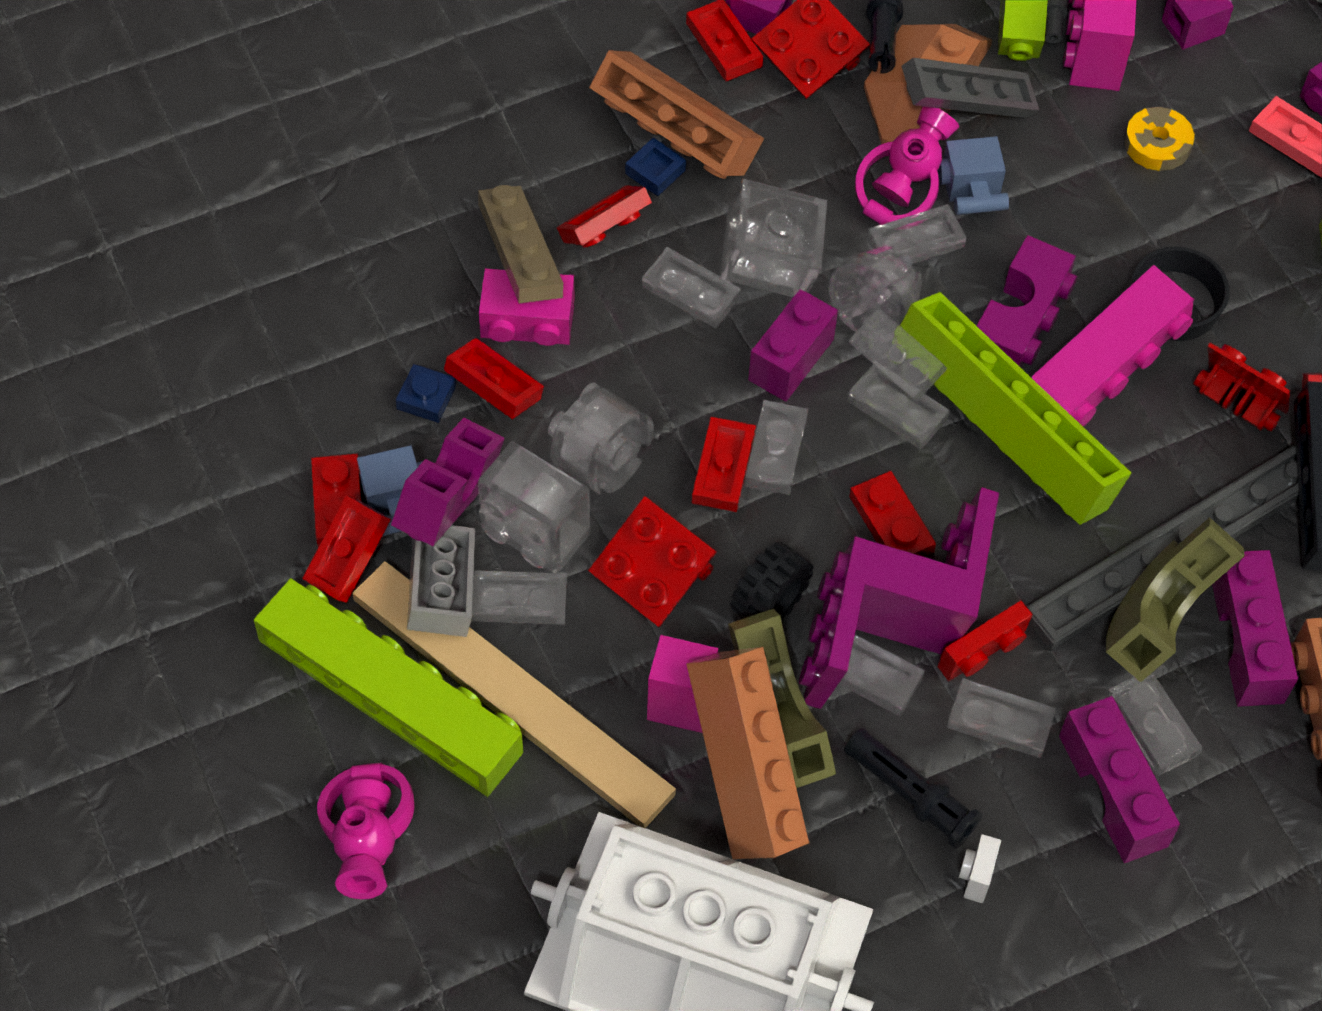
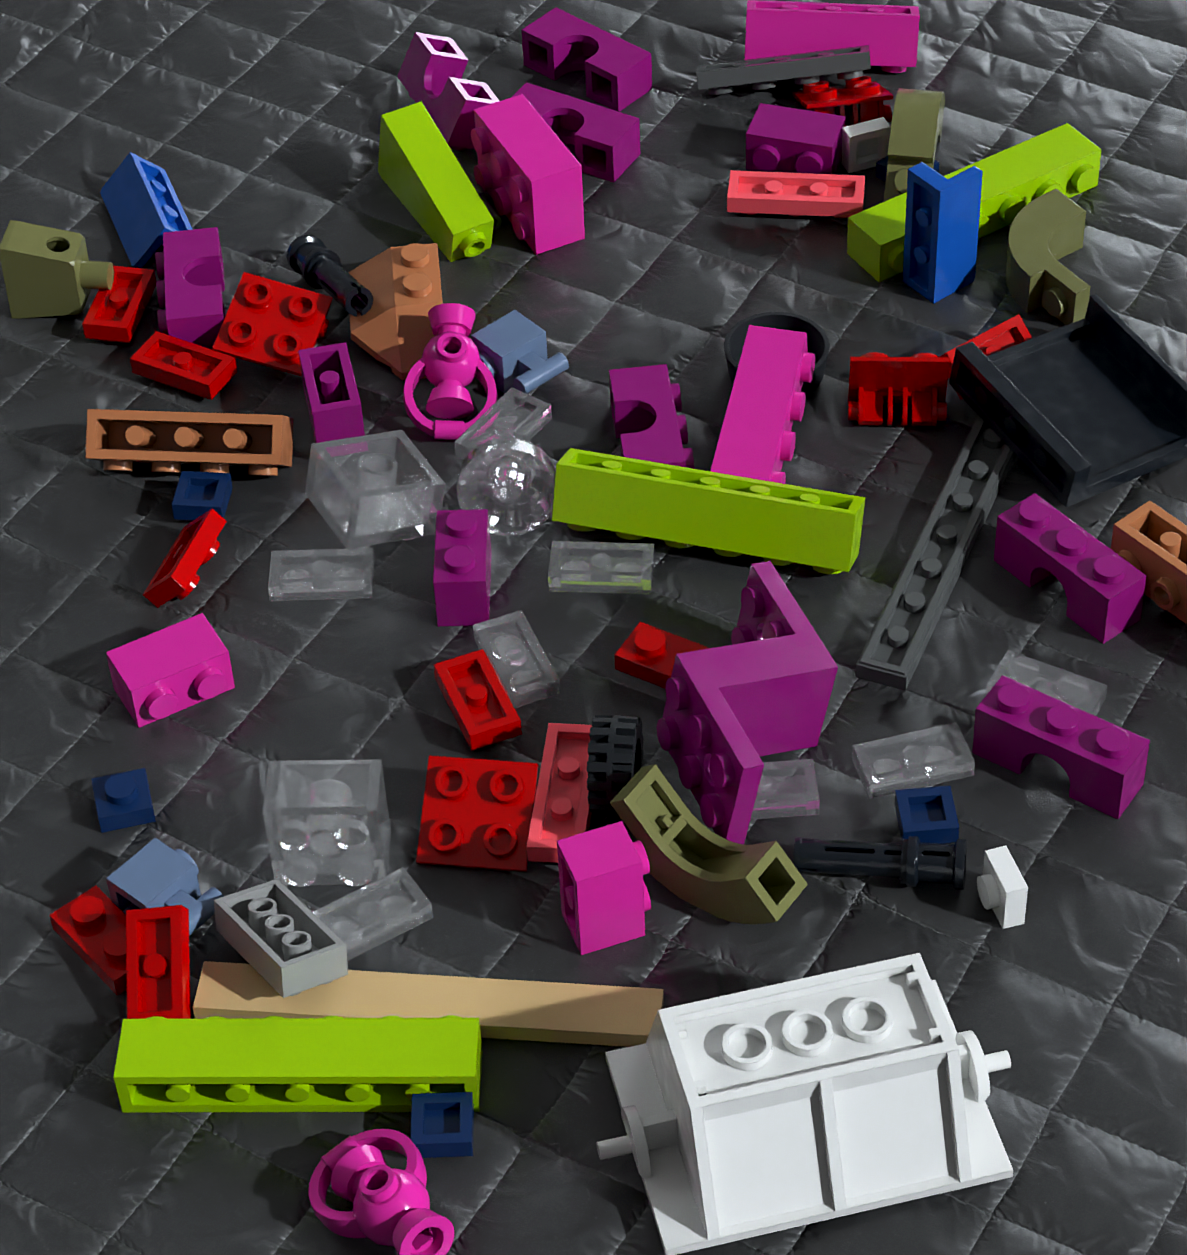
camera: 30 degrees left, 15 degrees down
magenta arch [391,418,505,546] -> none
red plate [444,338,544,420] -> none
dark tan plate [478,185,563,303] -> none
clear brick [548,383,654,494] -> none
nougat brick [686,647,809,859] -> none
clear plate [848,308,947,403] -> none
dark grey plate [901,58,1040,118] -> none
red plate [937,600,1033,682] -> none
olive arch [1106,517,1245,682] -> none
yellow piece [1124,107,1195,171] -> none
none -> magenta brick [298,342,366,457]
none -> dark blue plate [411,1092,474,1158]
none -> coral plate [527,723,592,863]
none -> dark blue plate [894,786,959,843]

